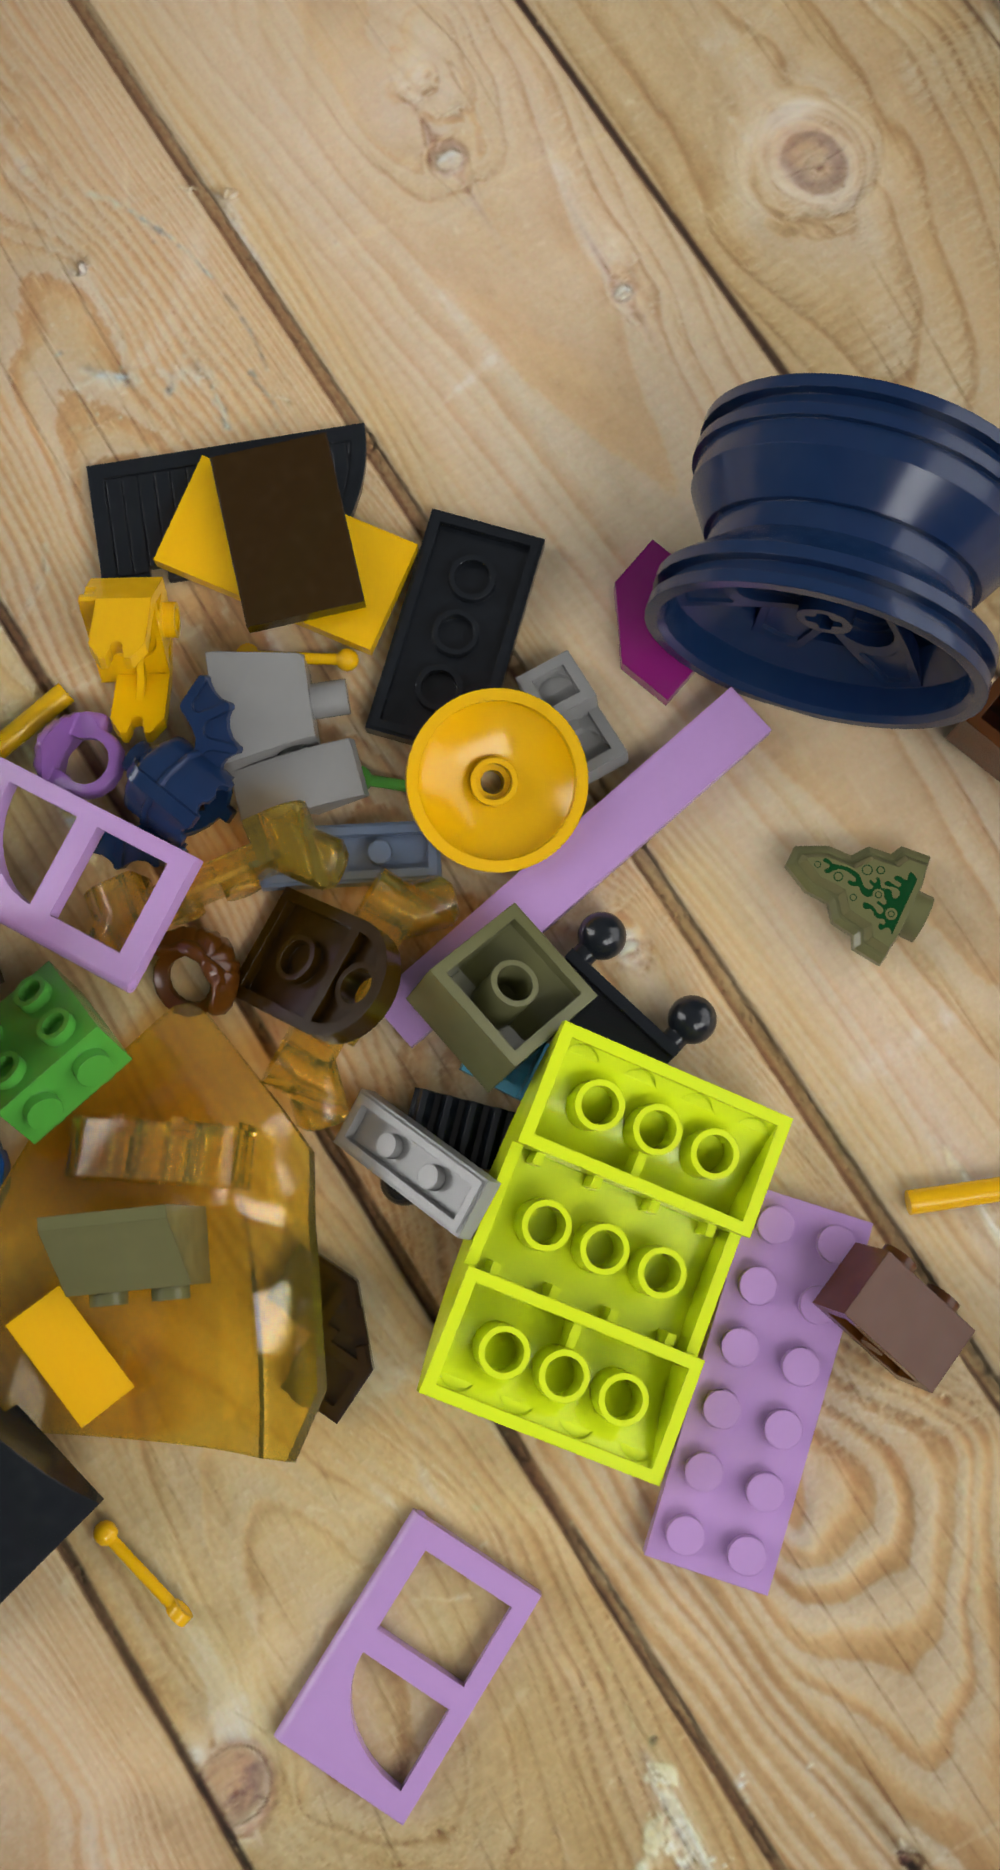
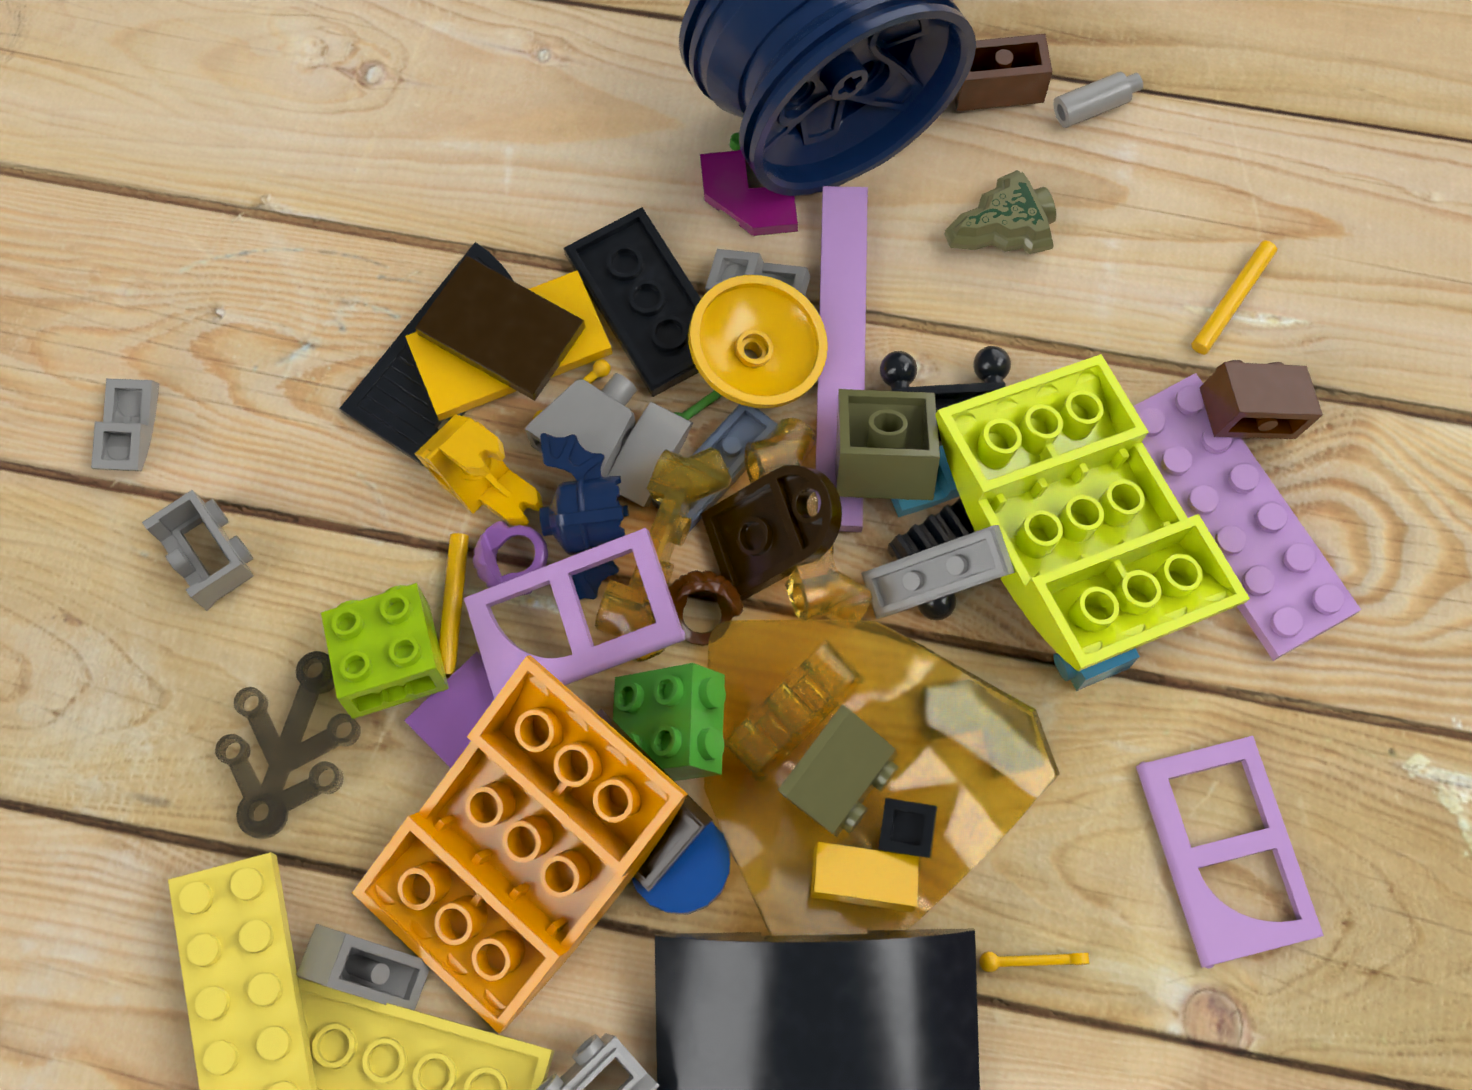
camera: 45 degrees left, 10 degrees down
none -> black plate [878,798,938,858]

